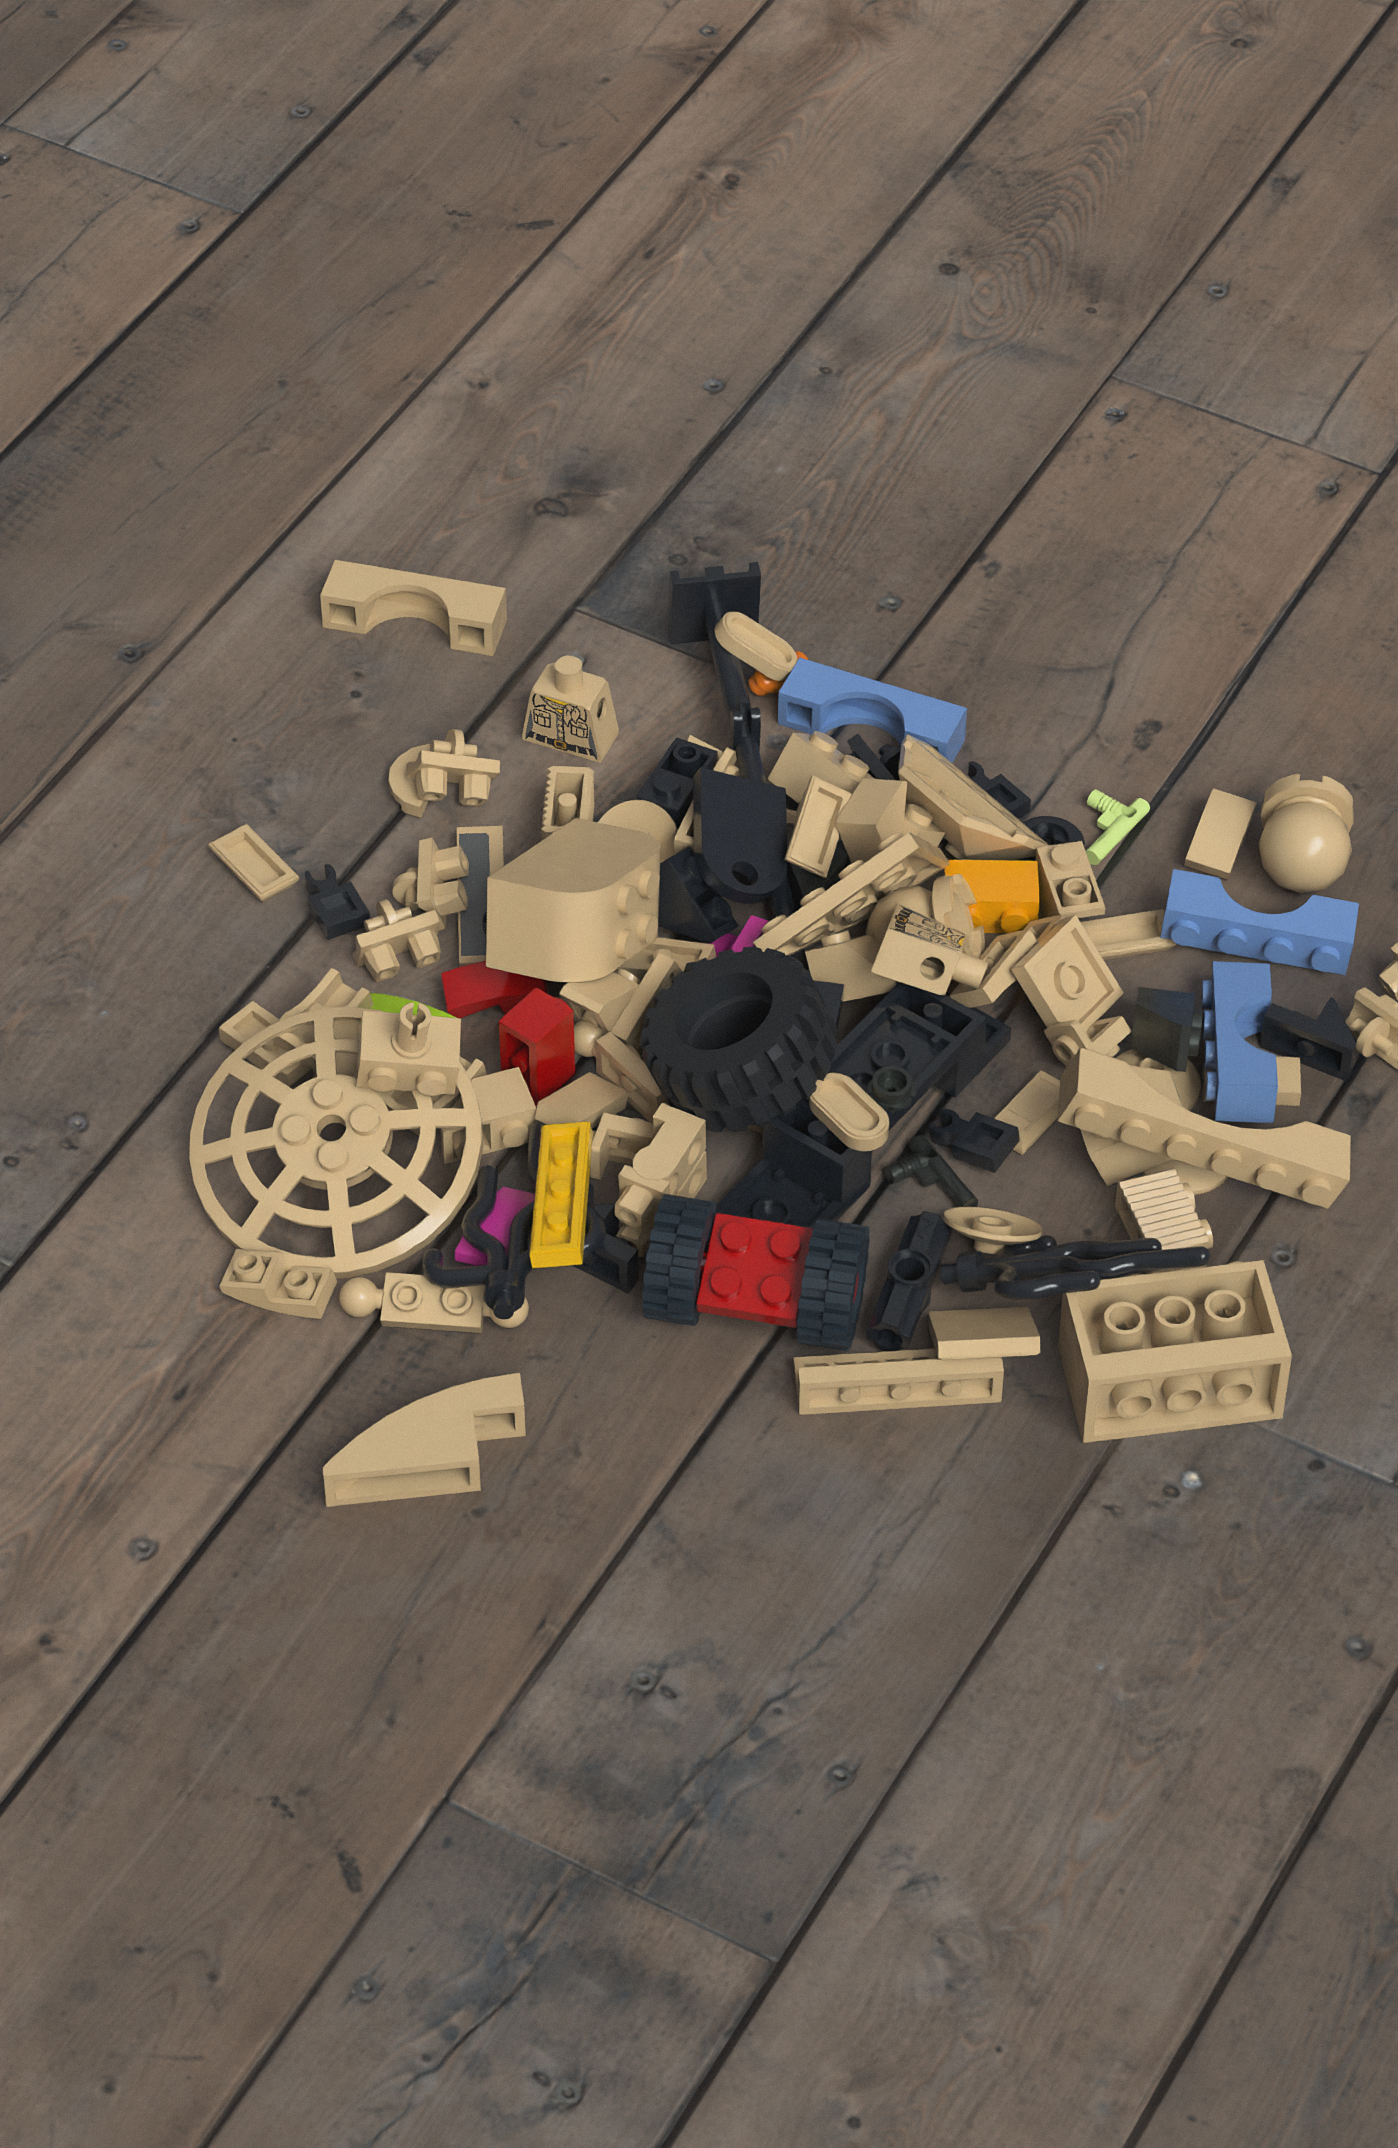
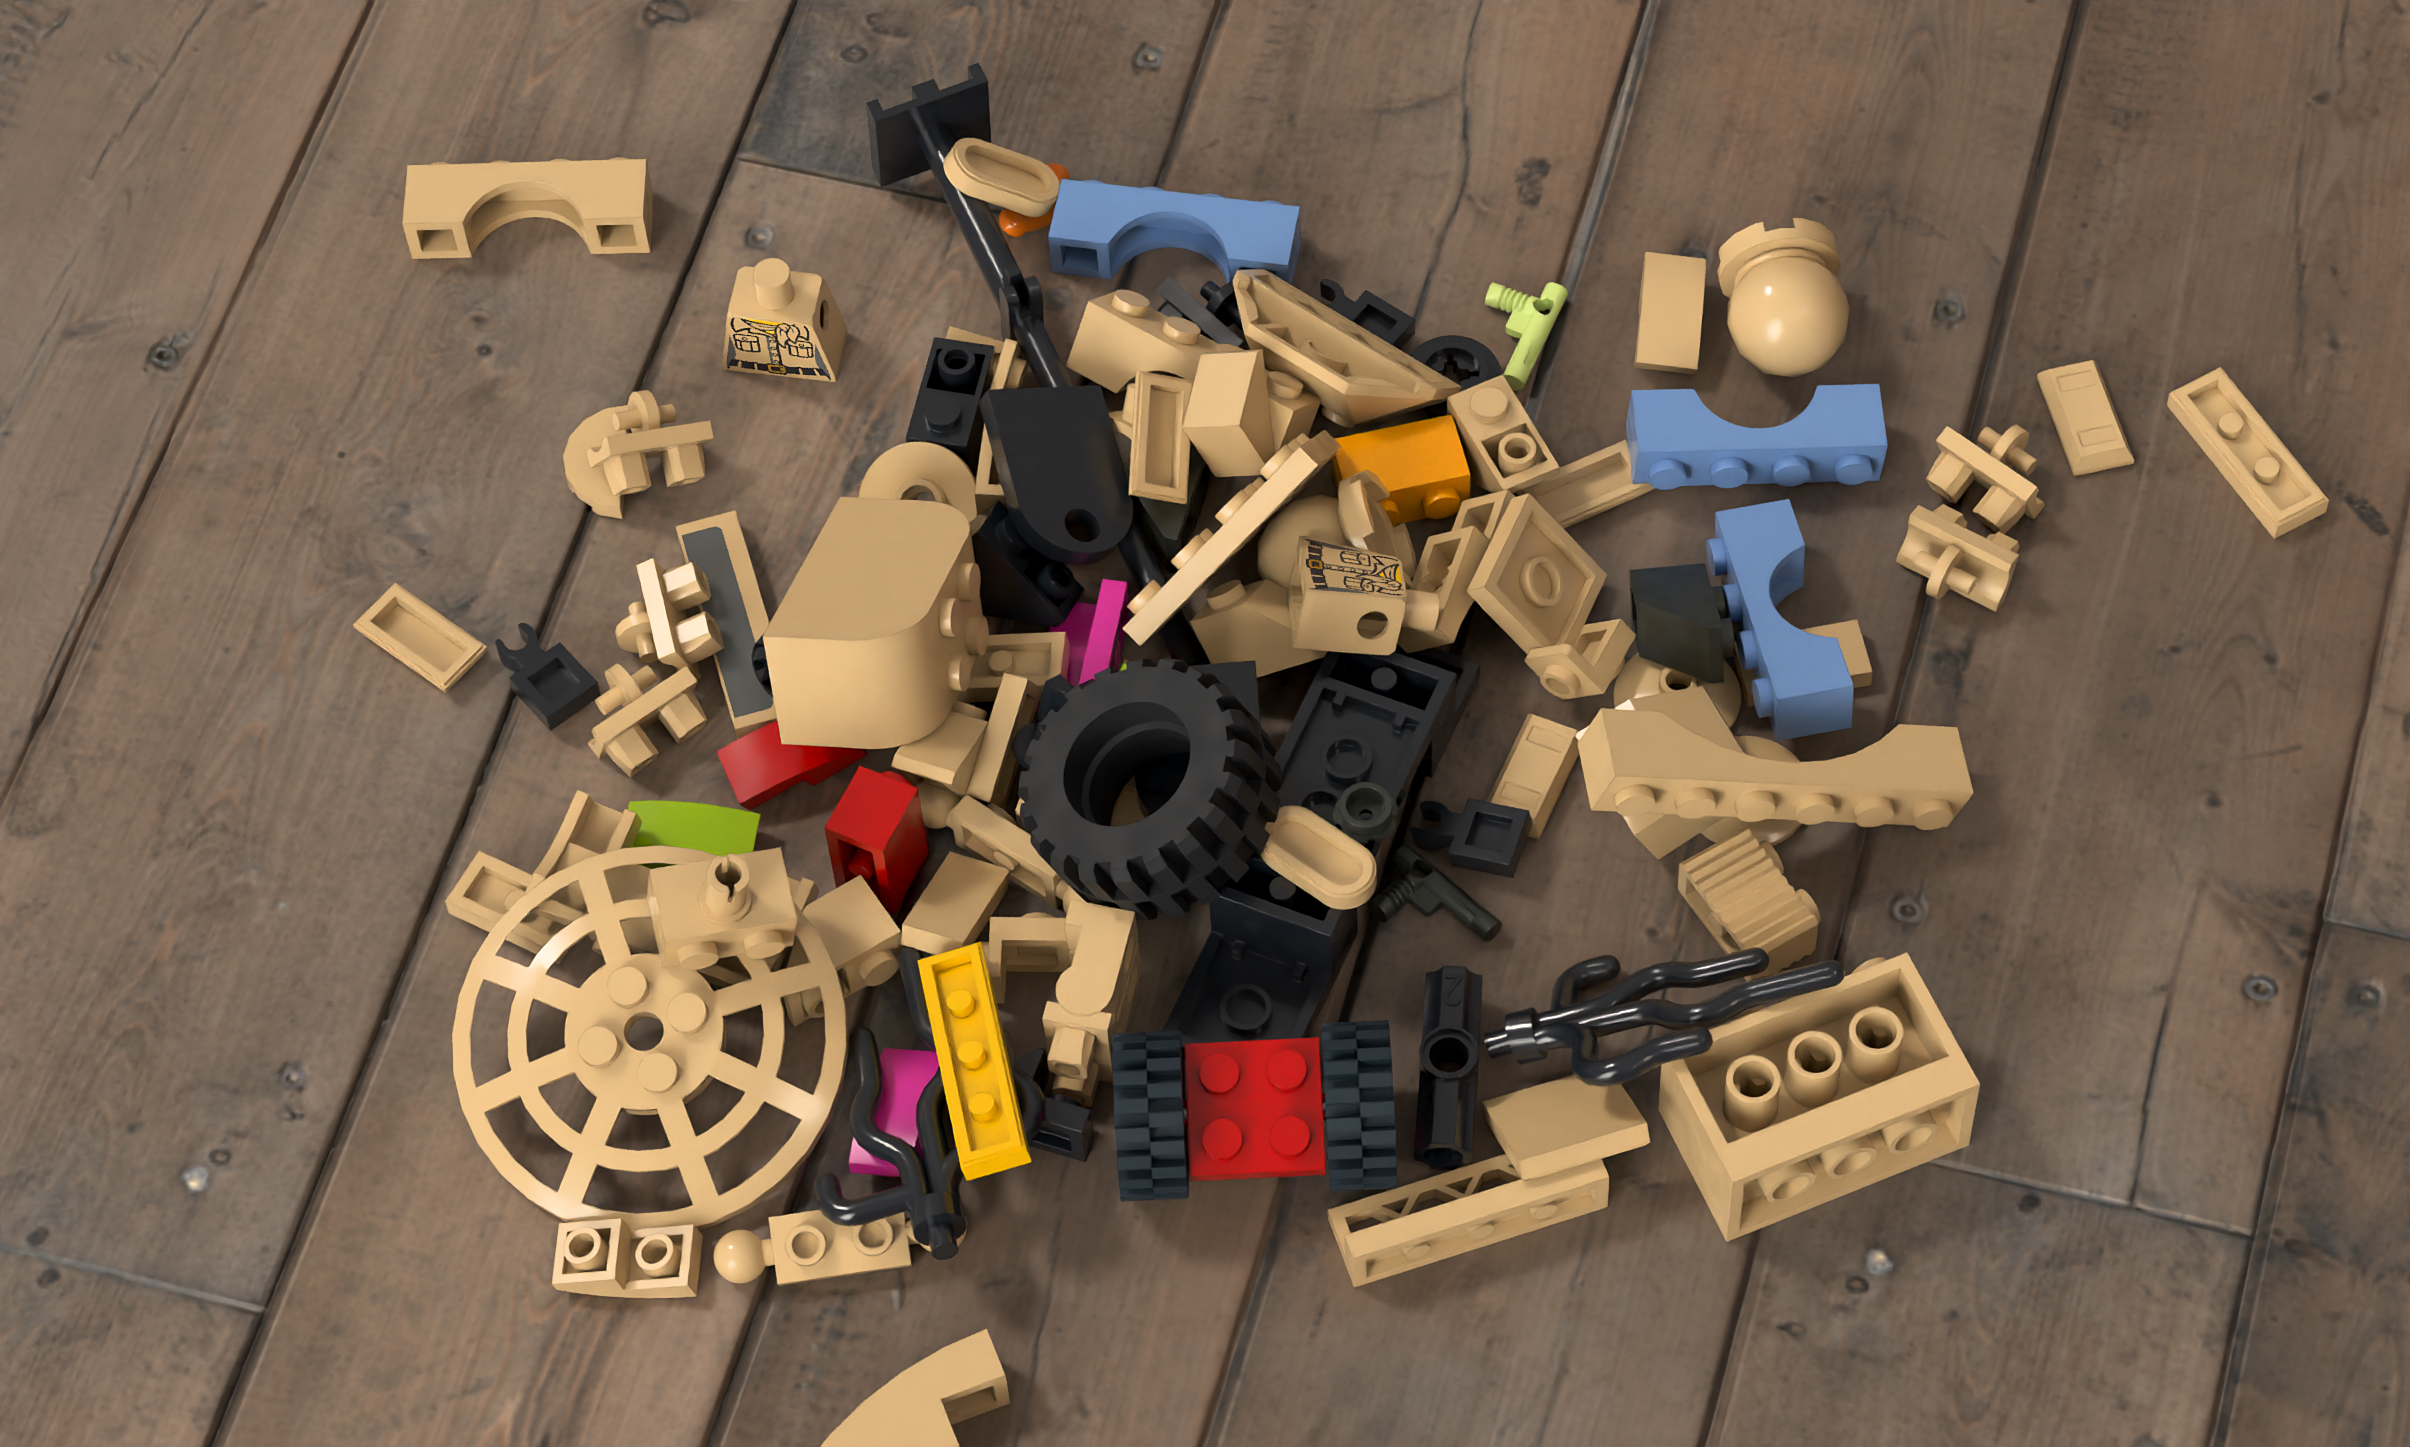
camera: 10 degrees left, 10 degrees up
tan brick [541,766,595,841] -> none
tan dish [943,1207,1042,1254] -> none
black slope [1260,997,1356,1082] -> none

